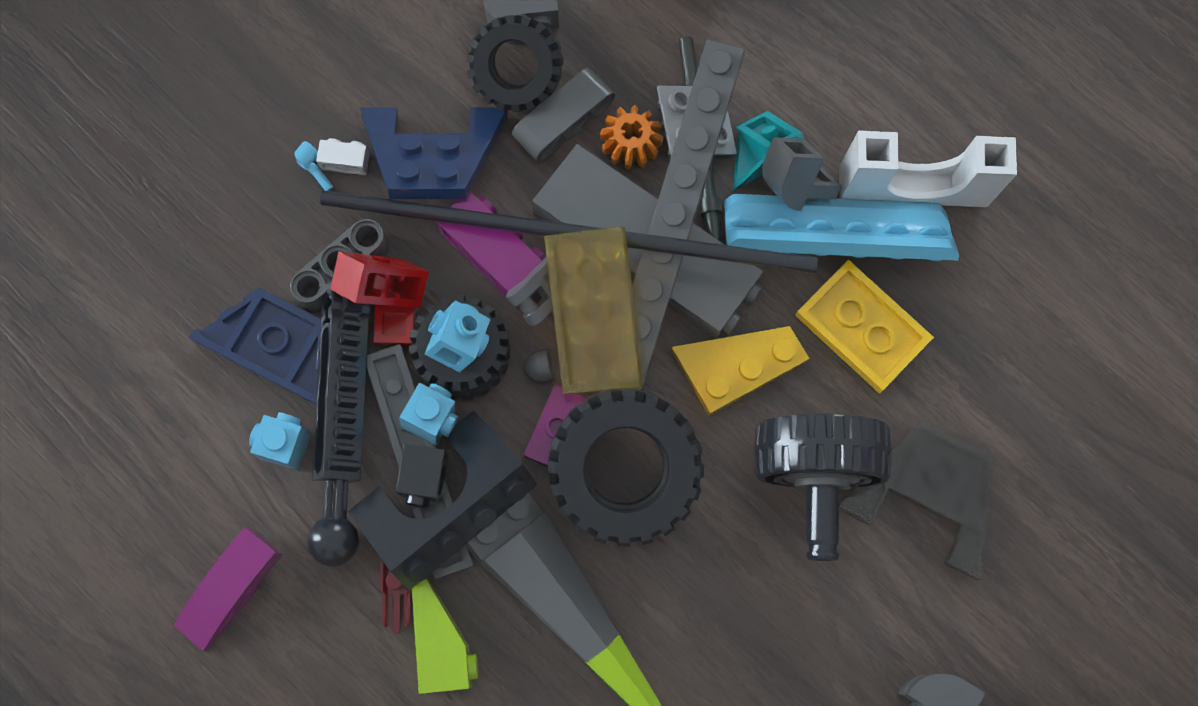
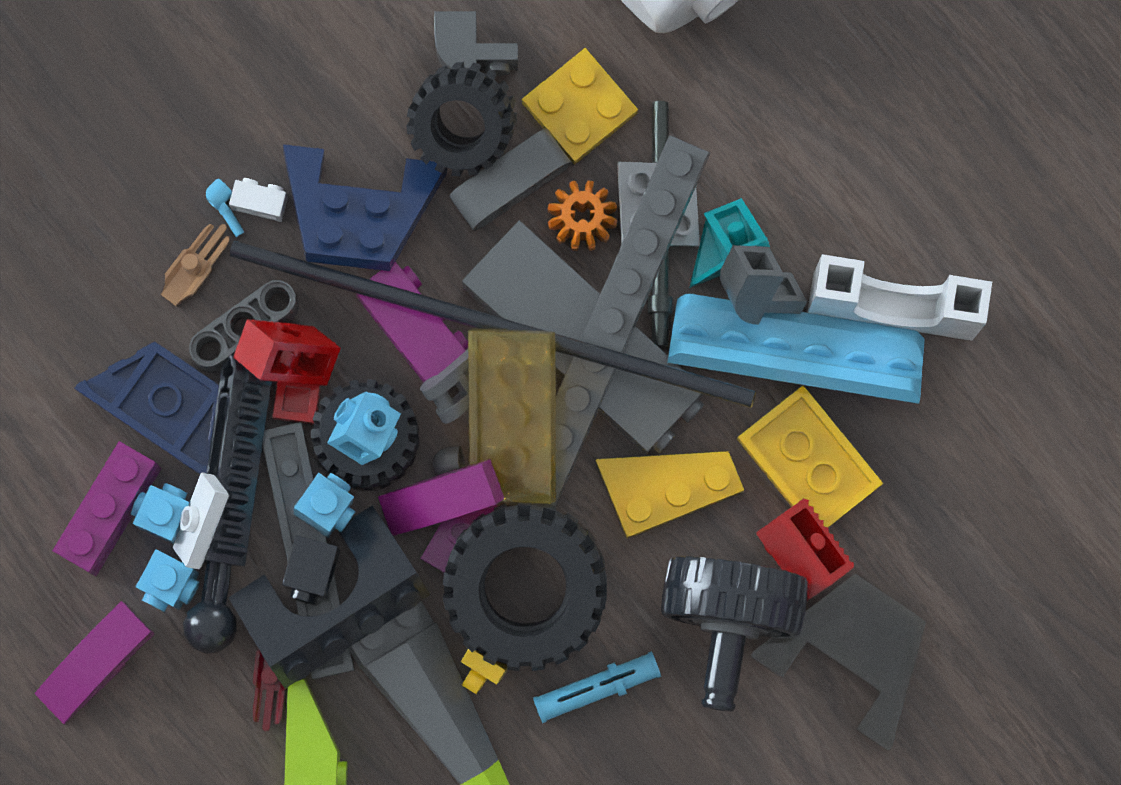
camera: 10 degrees right, 5 degrees up
none -> magenta brick [52,441,162,577]
none -> medium azure brick [136,549,200,612]
none -> medium nougat piece [161,224,230,307]
none -> white plate [173,473,229,569]
none -> magenta slope [378,459,505,536]
none -> yellow tile [461,649,507,694]
none -> yellow plate [522,48,638,165]
none -> medium azure pin [533,651,662,723]
none -> red brick [756,498,854,601]

